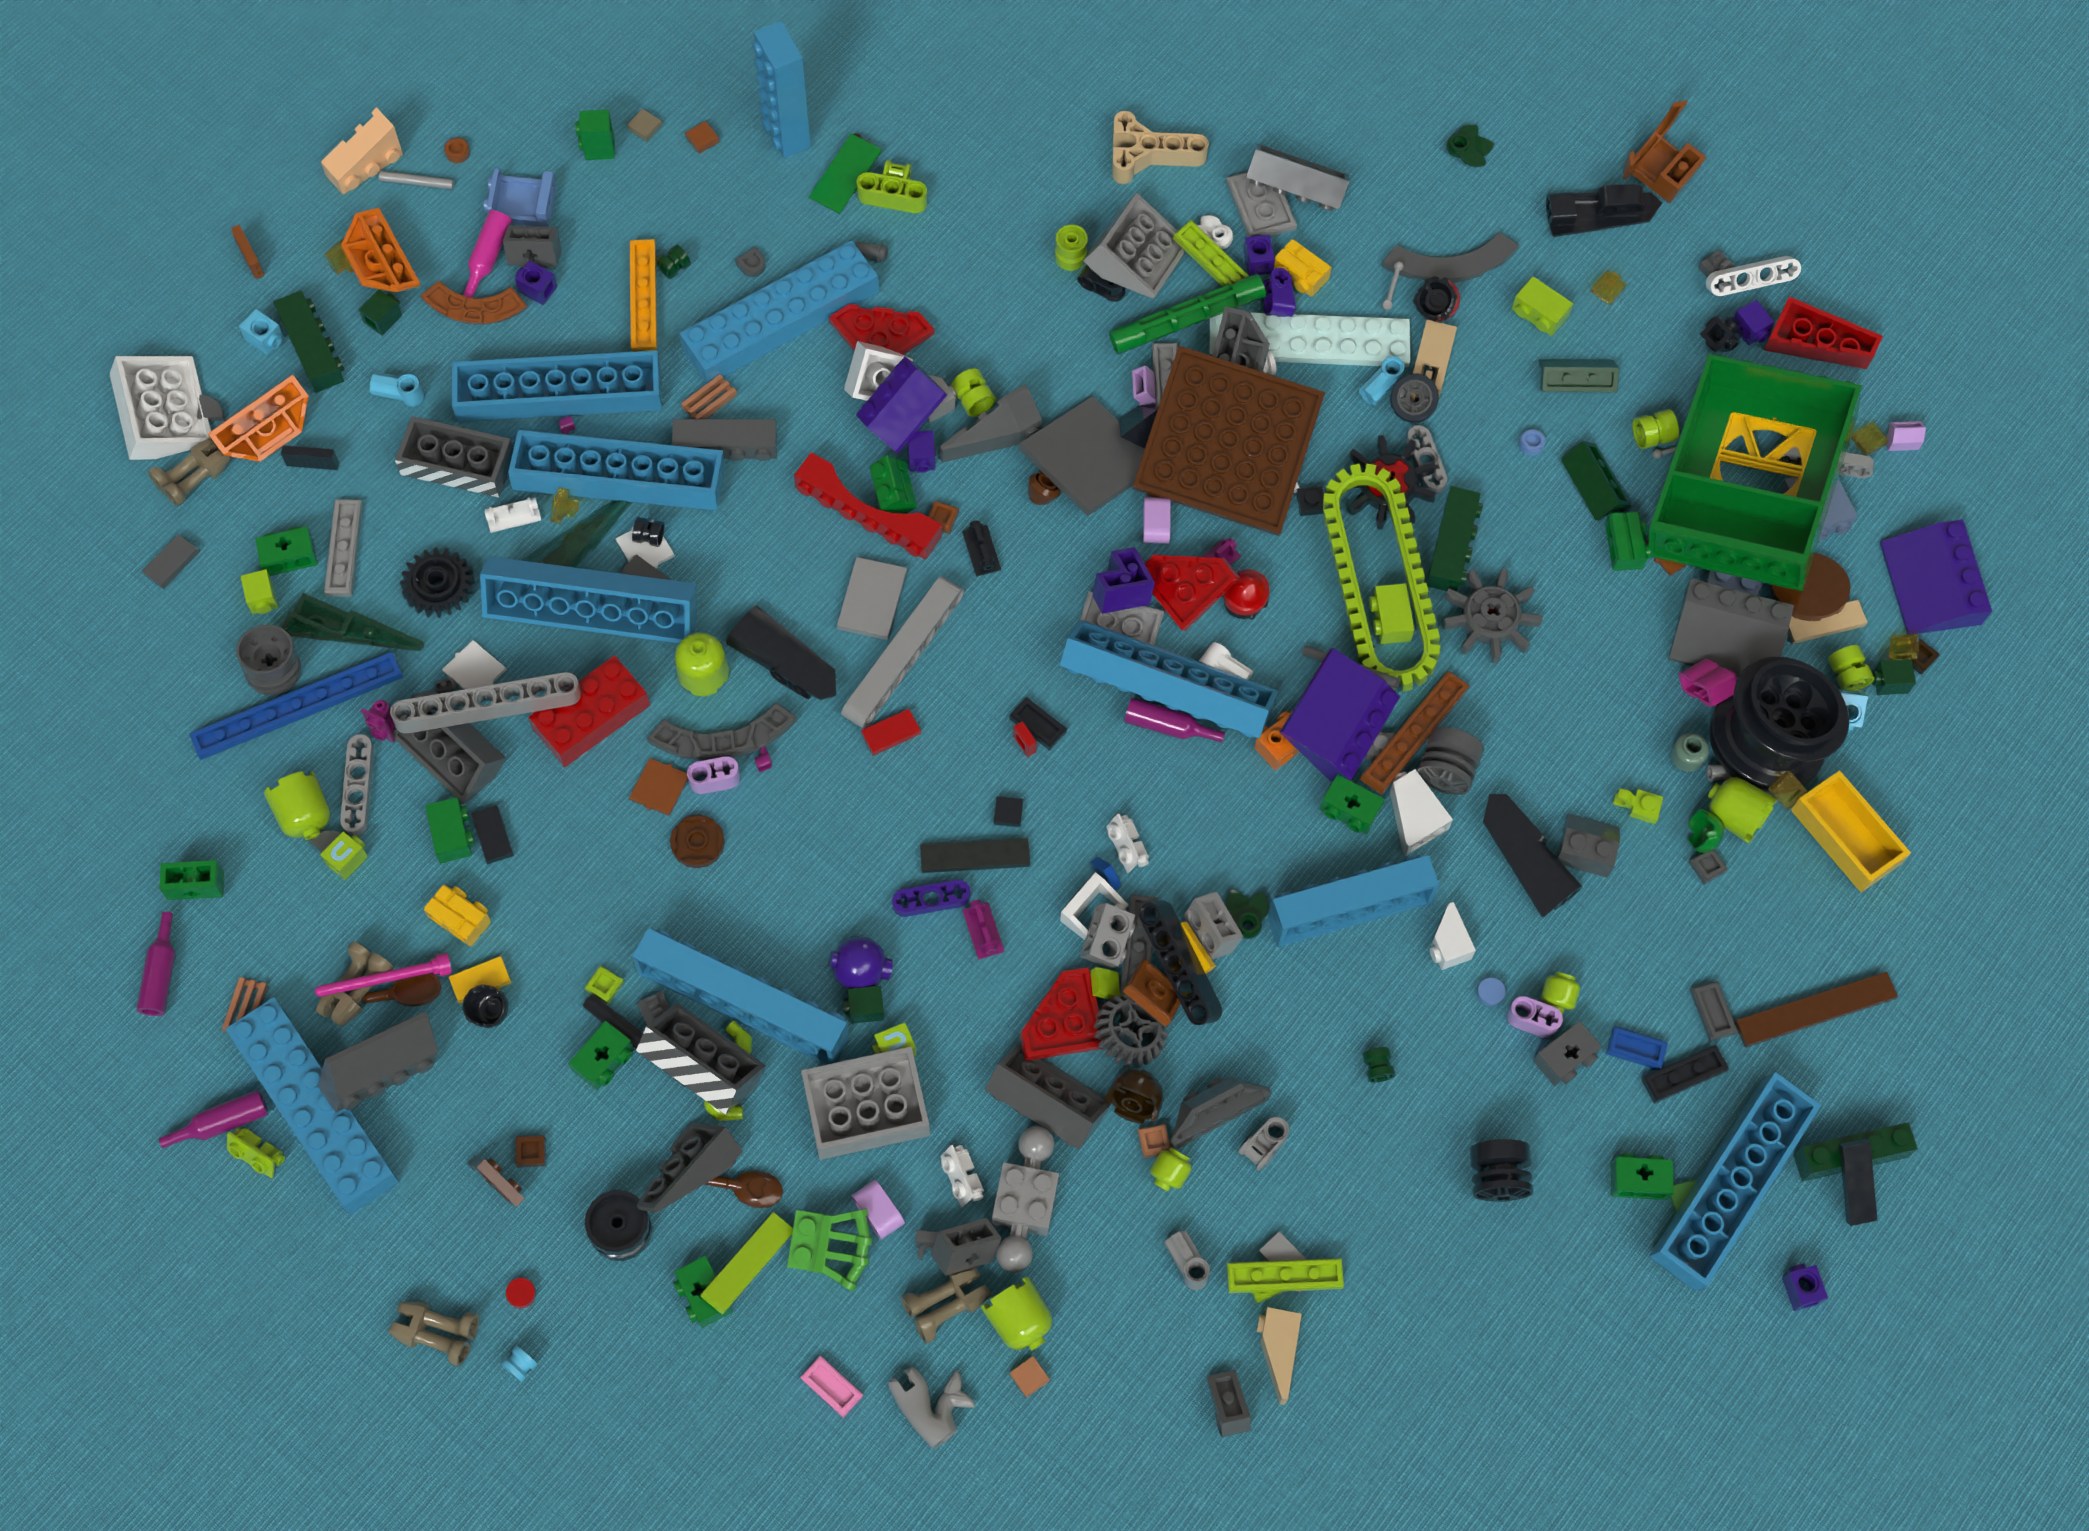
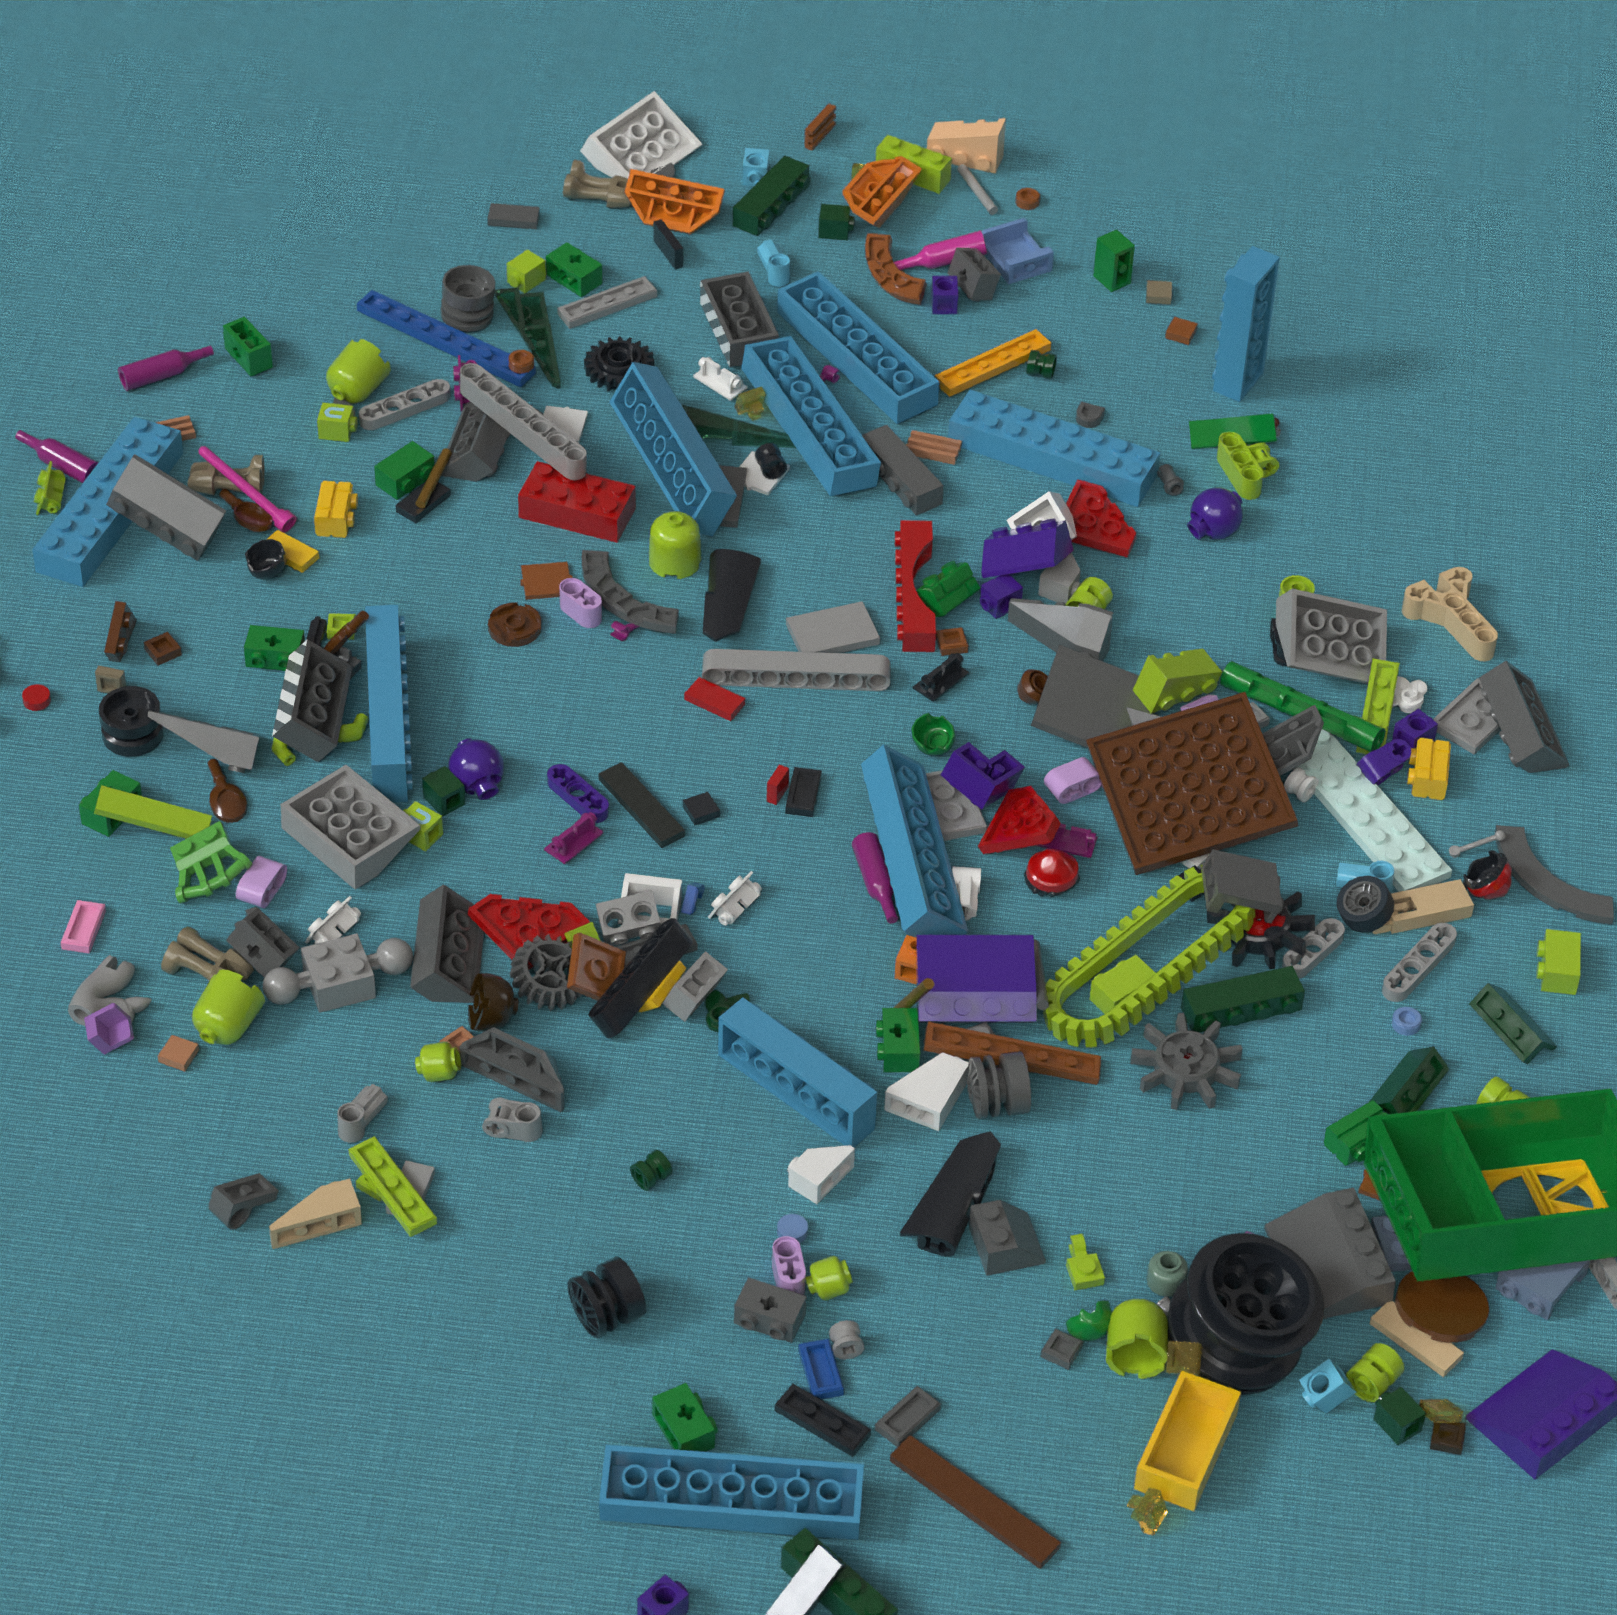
camera: 60 degrees right, 20 degrees down
none -> medium lavender panel [84,1003,134,1055]
none -> dark tan tile [95,665,126,693]
none -> reddish brown piece [323,610,369,655]
none -> pearl gold bar [416,448,452,508]
none -> dark orange tile [508,350,534,373]
none -> light grey wheel [829,1320,864,1359]
none -> lime brick [876,135,952,194]
none -> pearl gold bar [893,978,934,1008]
none -> green hair [911,713,956,756]
none -> clear yellow tile [1127,1488,1168,1535]
none -> lime wedge [1133,649,1222,713]
none -> dark purple brick [1187,487,1243,540]
none -> dark grey panel [1201,849,1284,923]
none -> light grey beam [1382,923,1457,1002]

